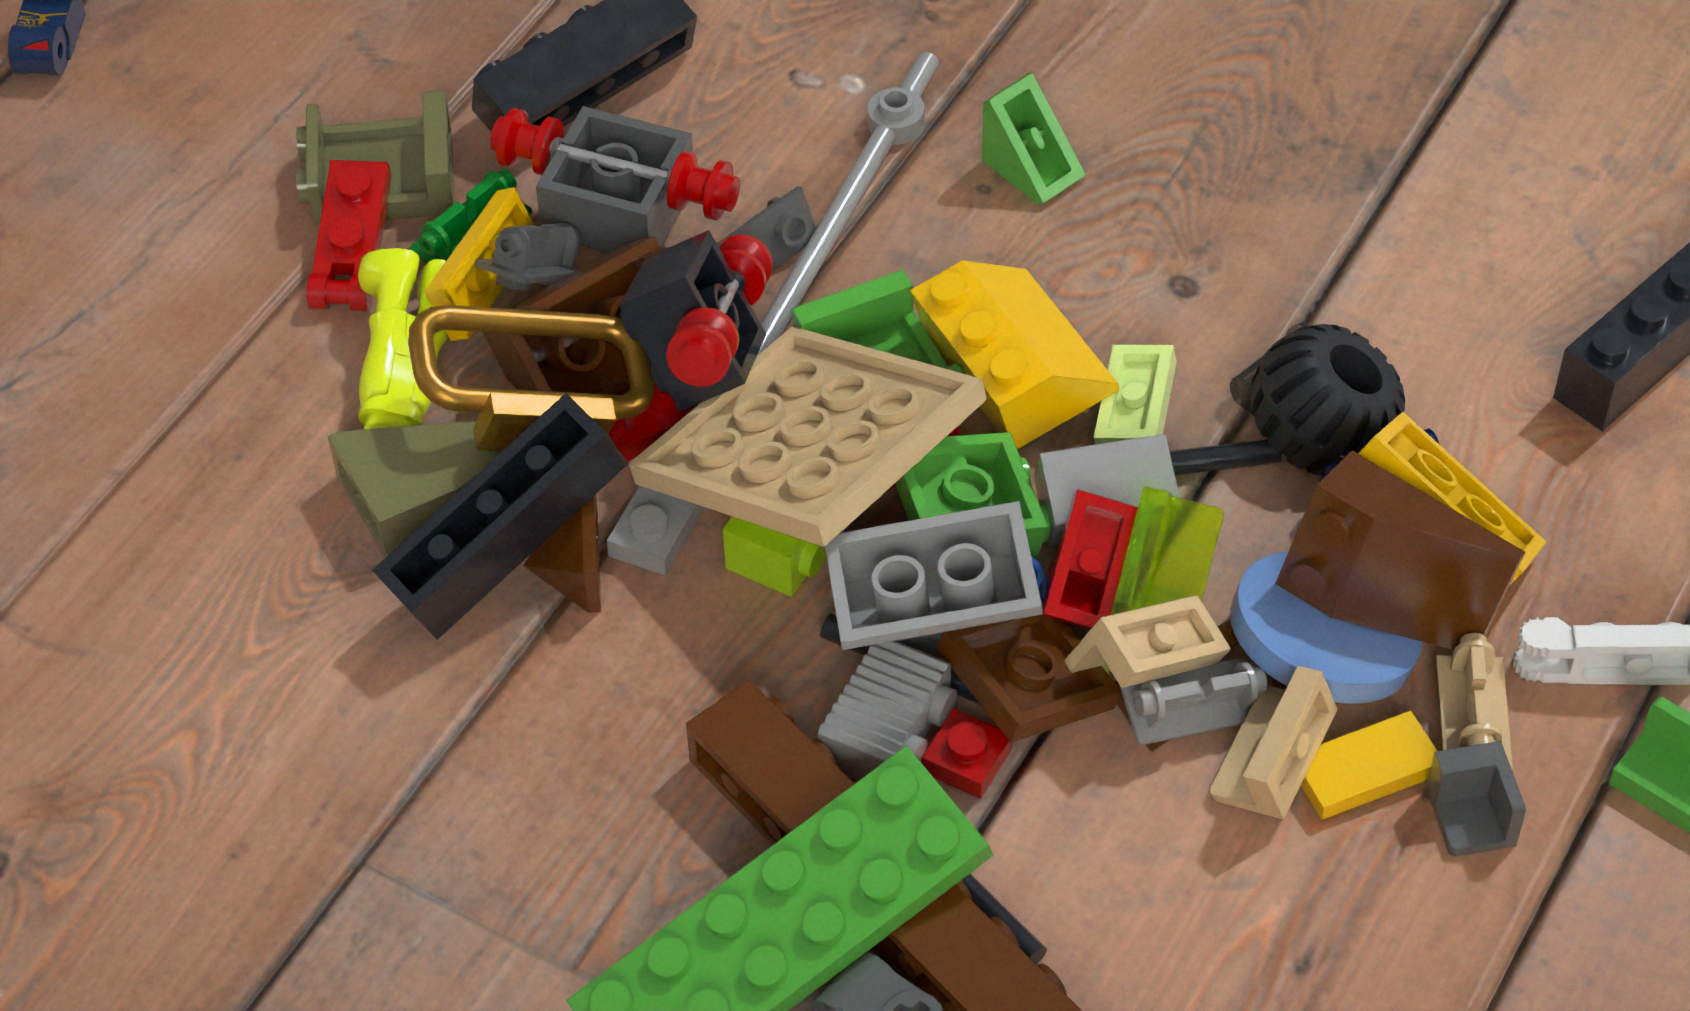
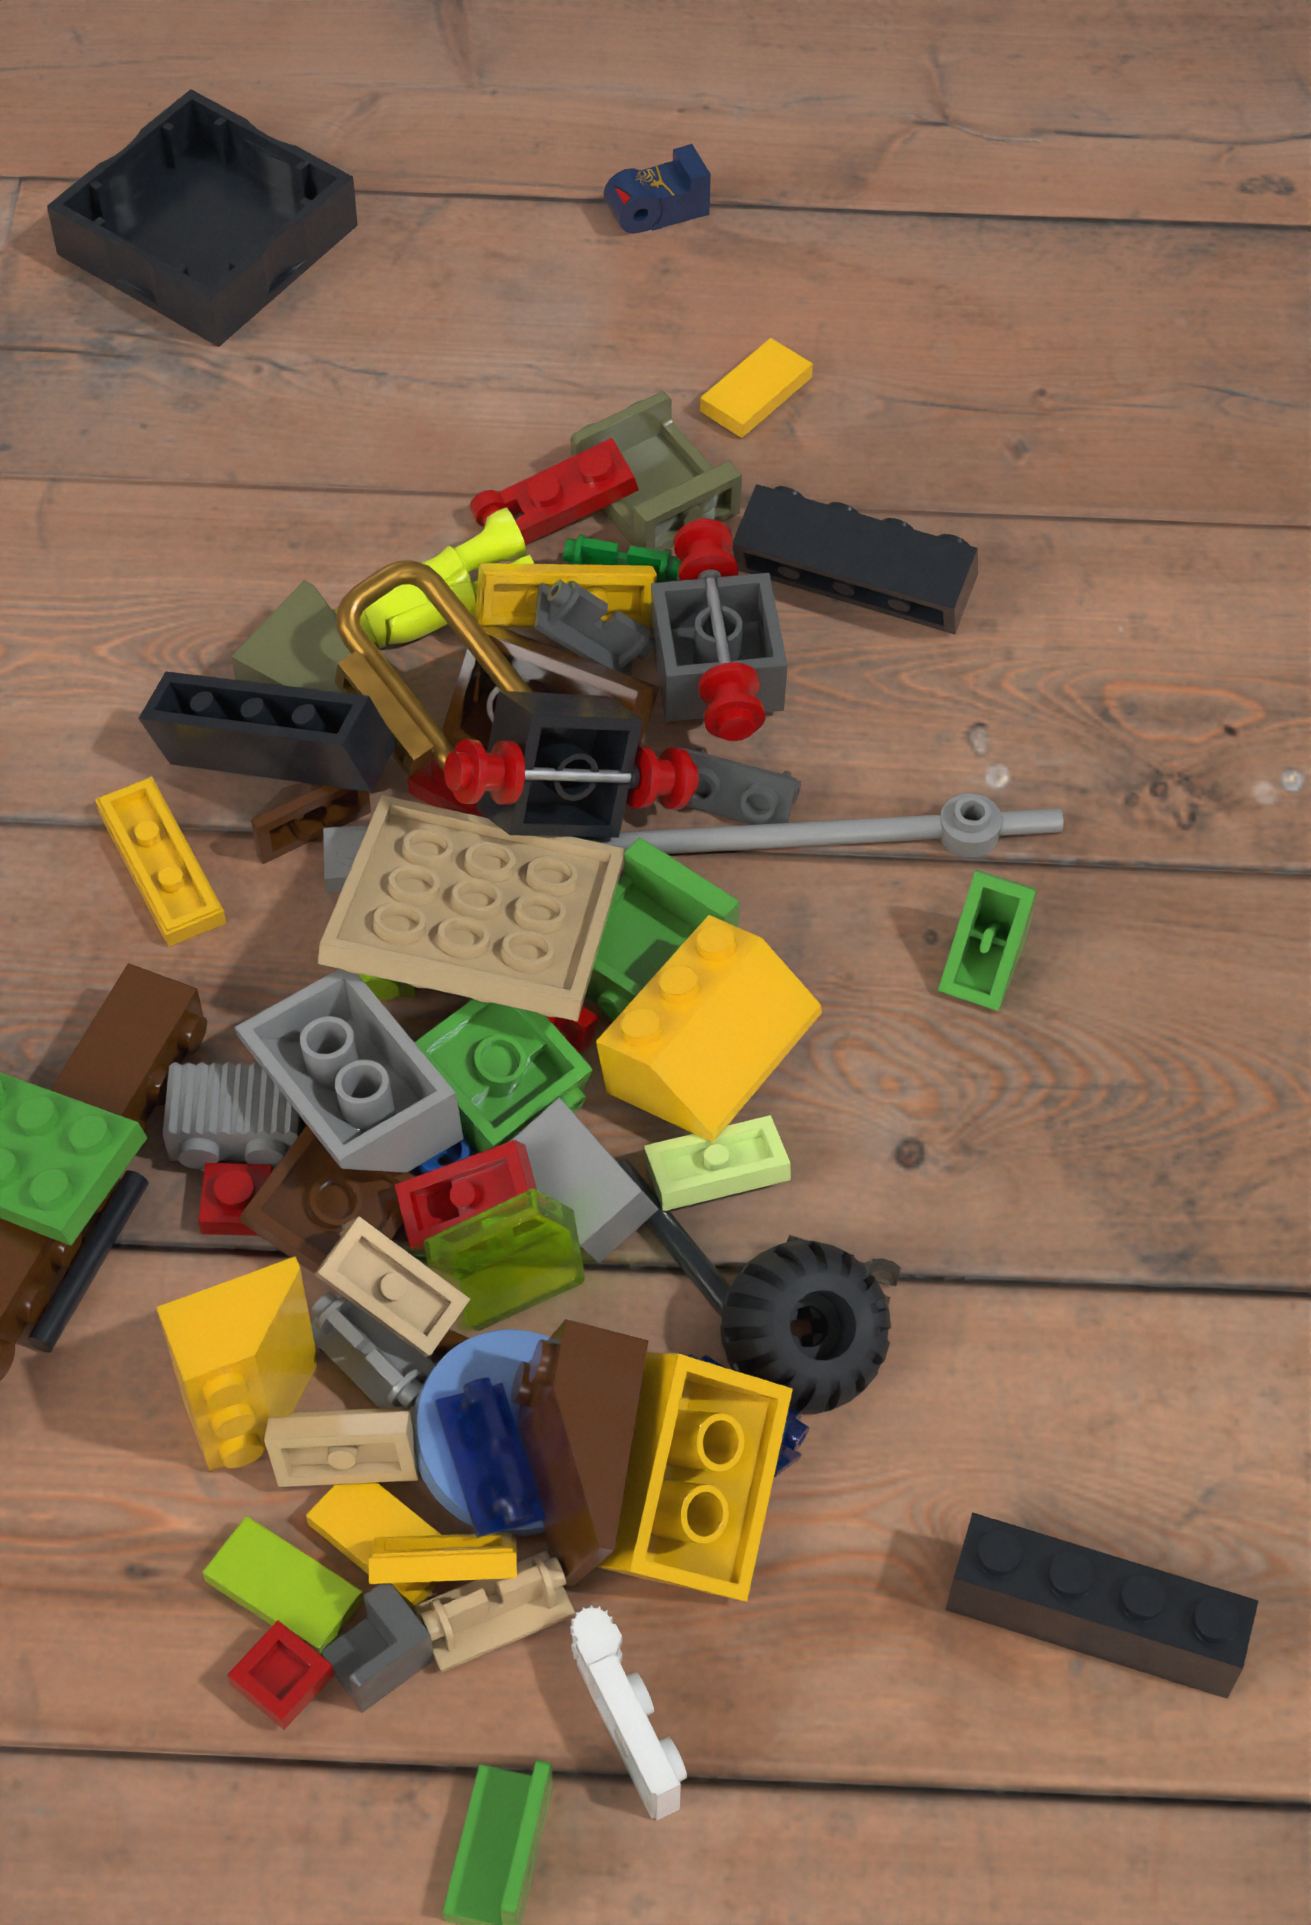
camera: 60 degrees right, 5 degrees up
none -> yellow tile [95,776,227,947]
none -> yellow slope [156,1256,318,1472]
none -> lime tile [202,1516,364,1656]
none -> red plate [227,1620,334,1730]
none -> yellow tile [368,1532,517,1584]
none -> clear blue hinge [435,1377,546,1539]
none -> yellow tile [699,338,813,438]

